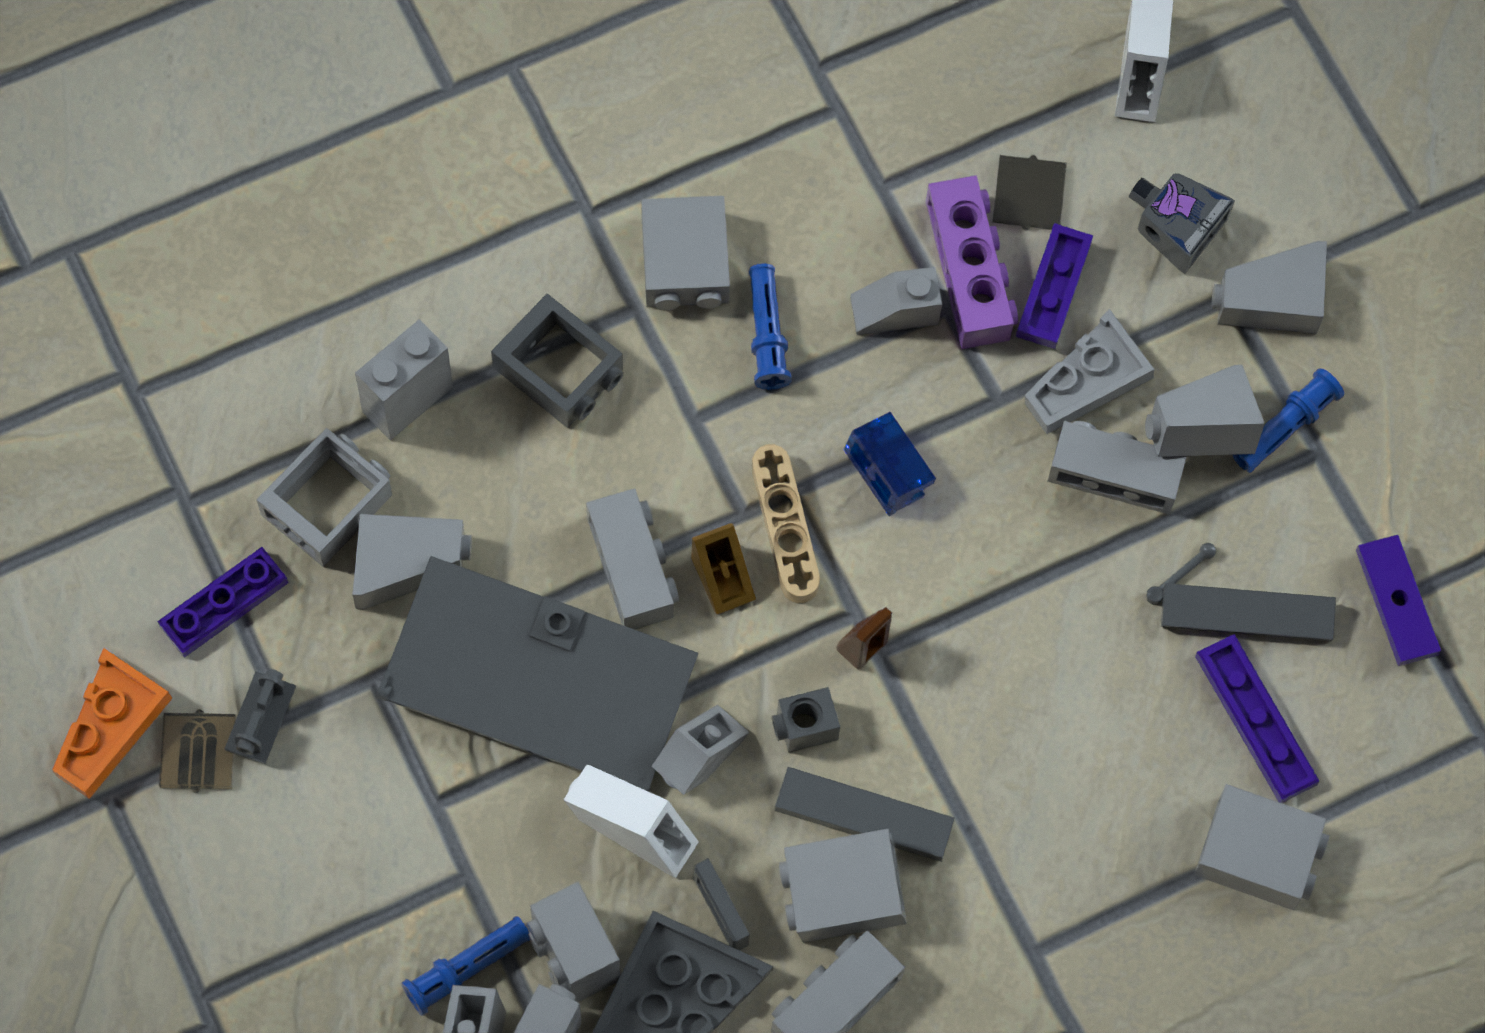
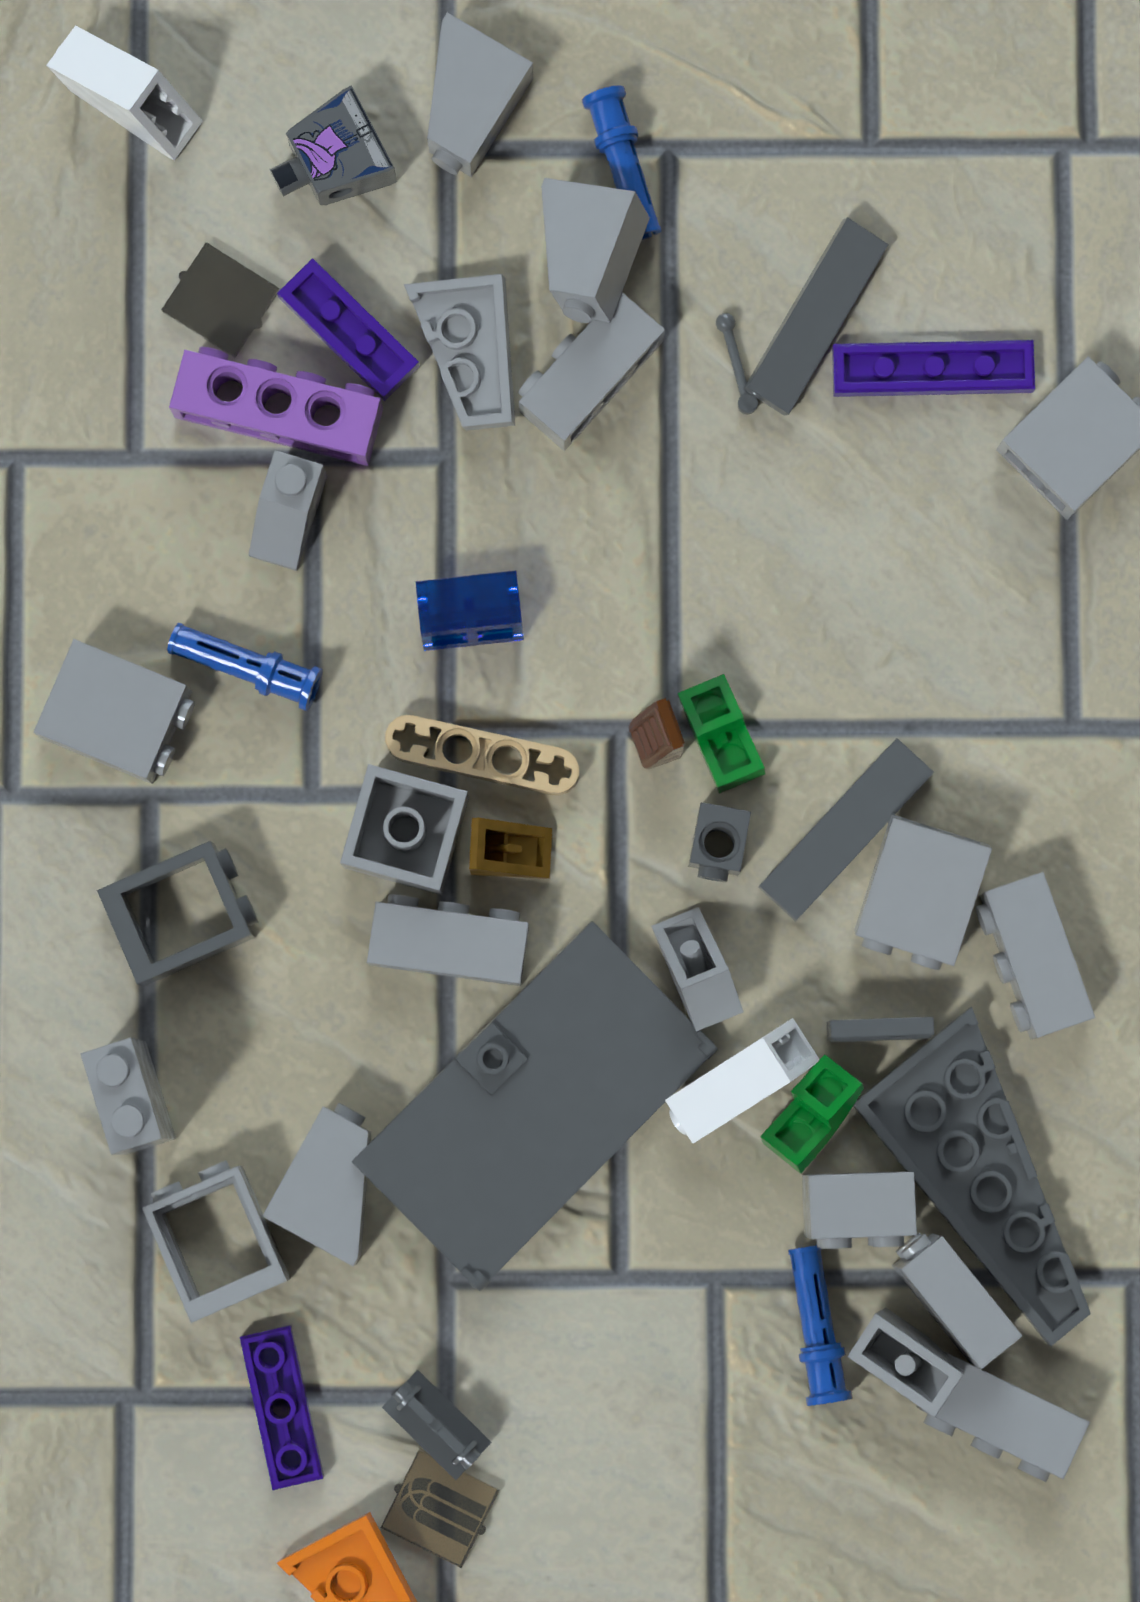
camera: 60 degrees left, 15 degrees up
dark purple tile [1356,535,1441,666] -> none
none -> light grey brick [340,764,469,895]
none -> green slope [677,674,766,794]
none -> green slope [760,1054,864,1174]

